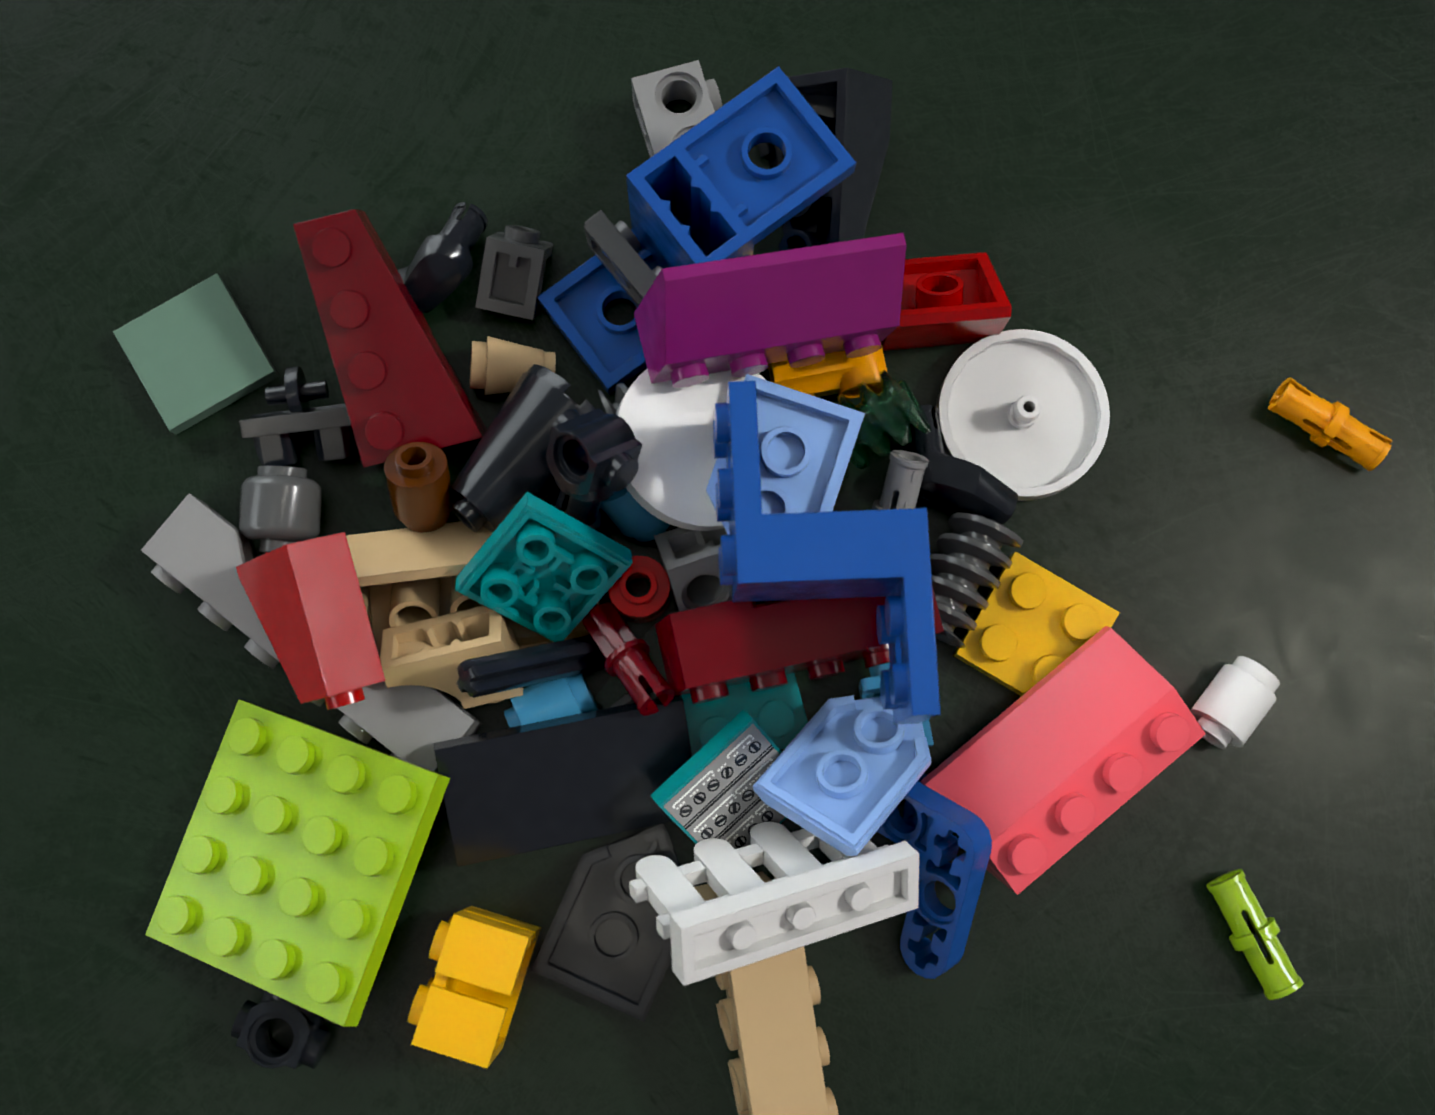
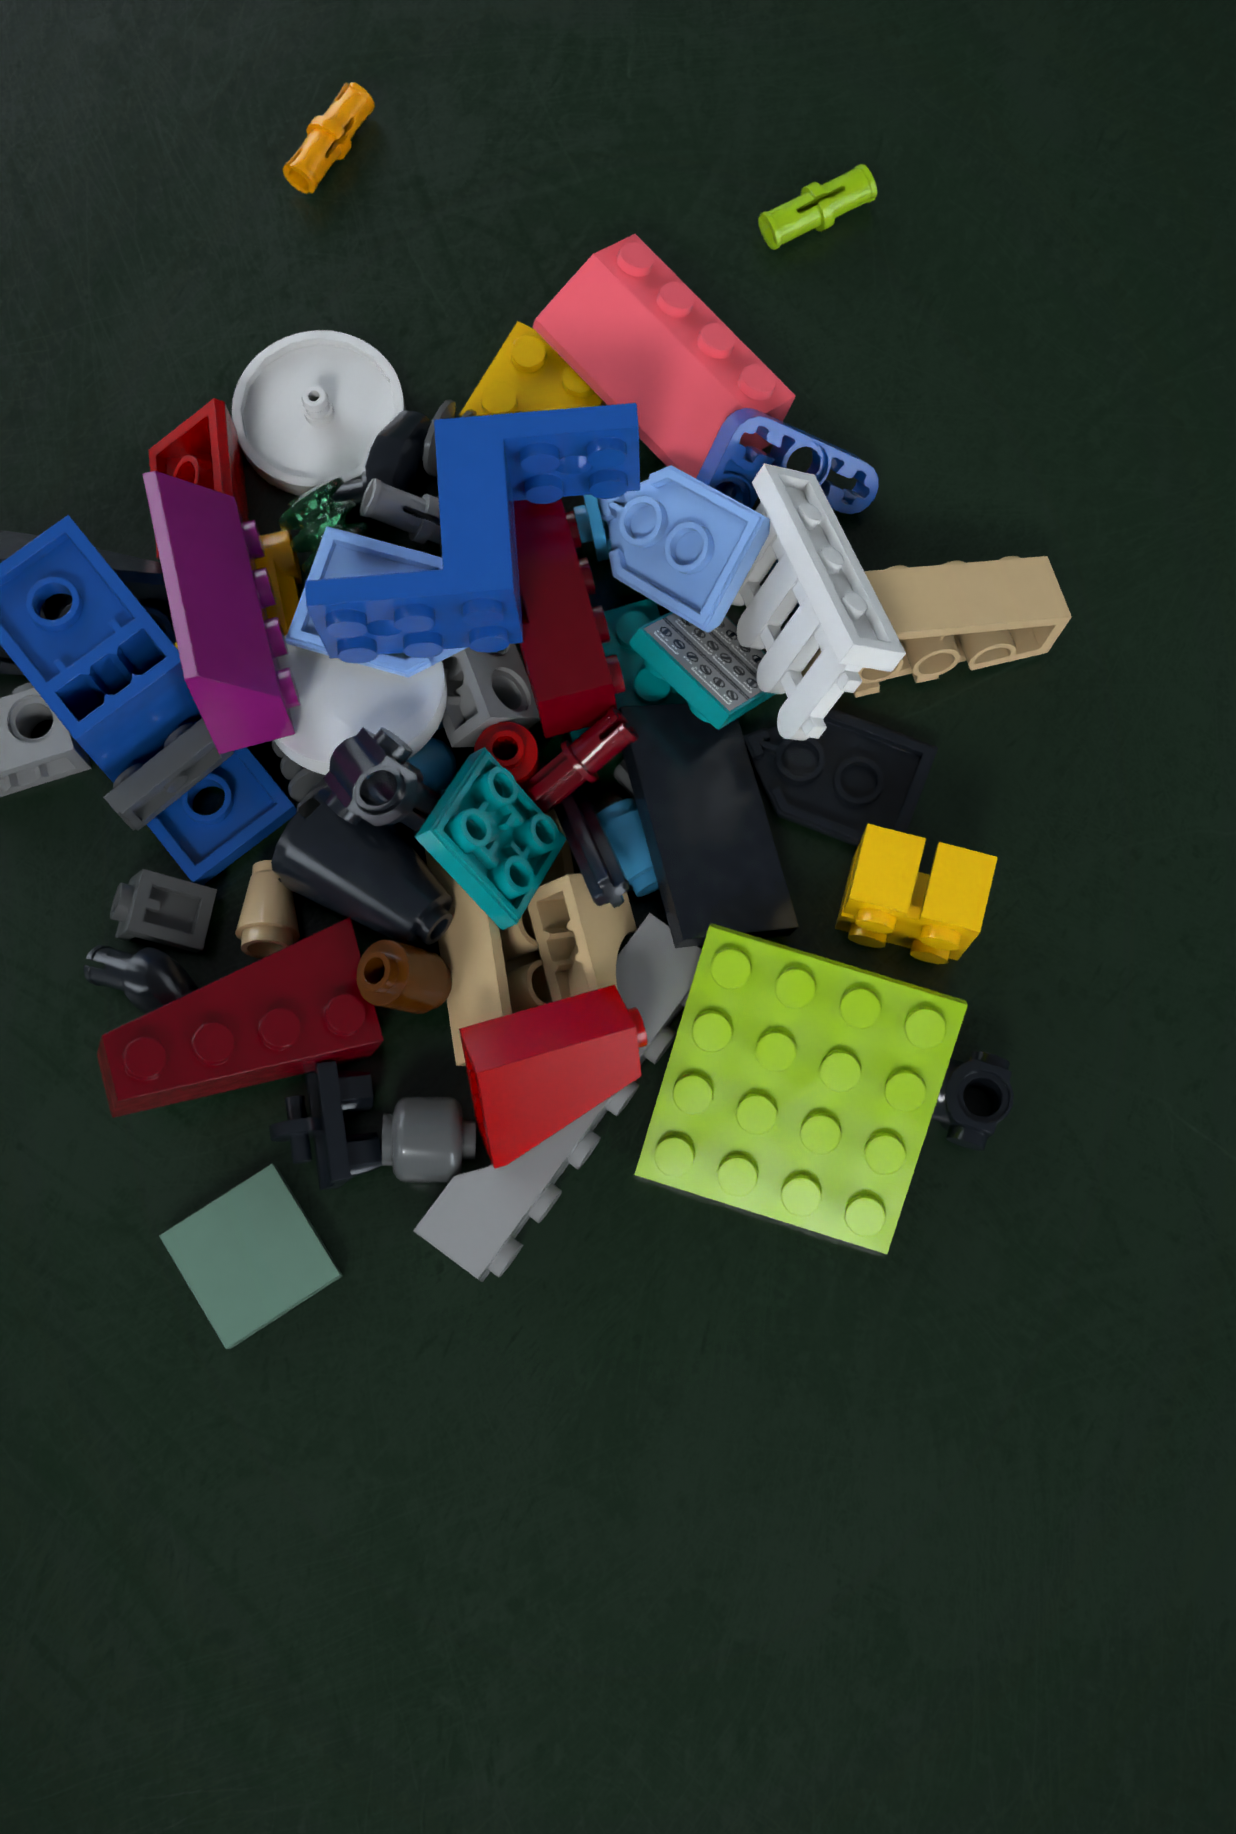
camera: 85 degrees left, 5 degrees down
white brick [1190,656,1280,749] -> none

